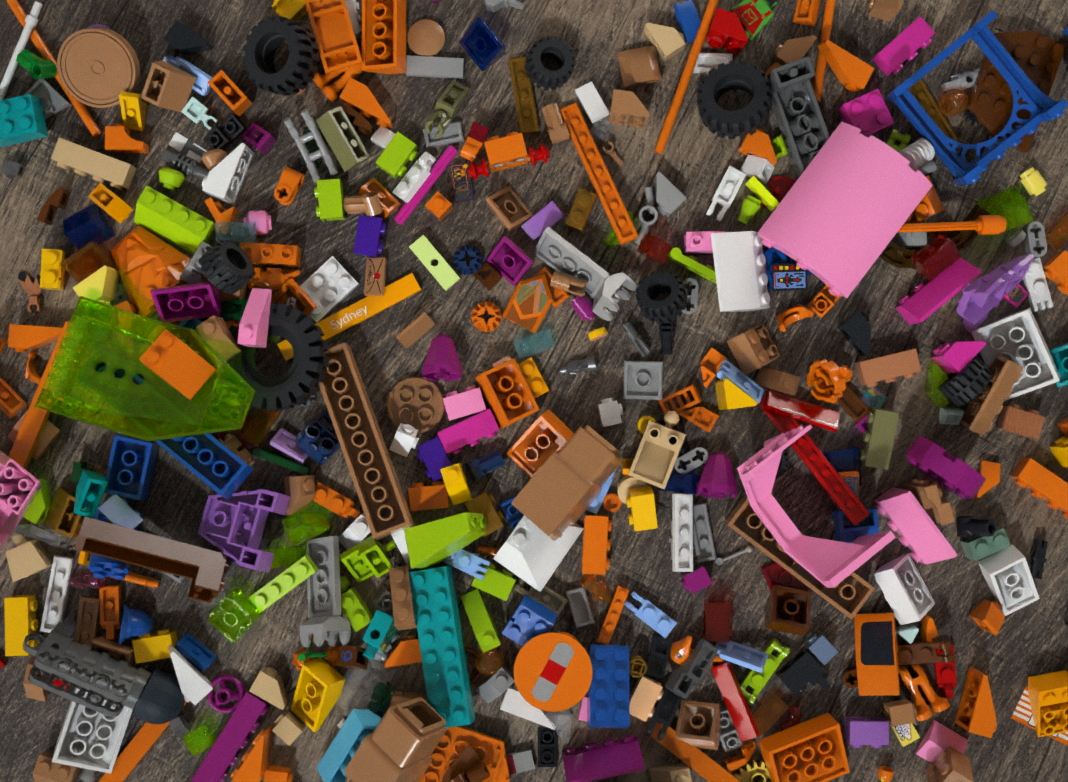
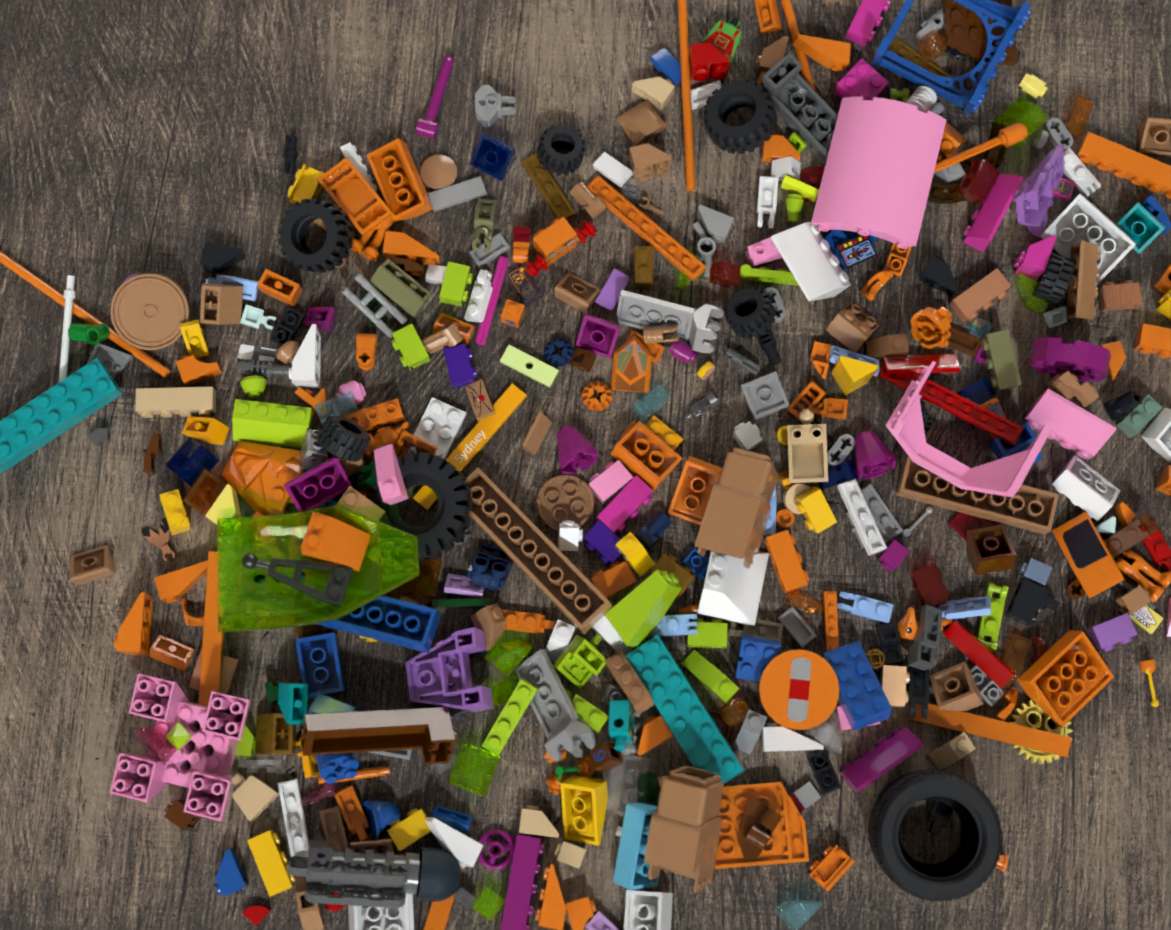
camera: 25 degrees left, 10 degrees down
none -> pearl dark grey plate [242,553,353,607]

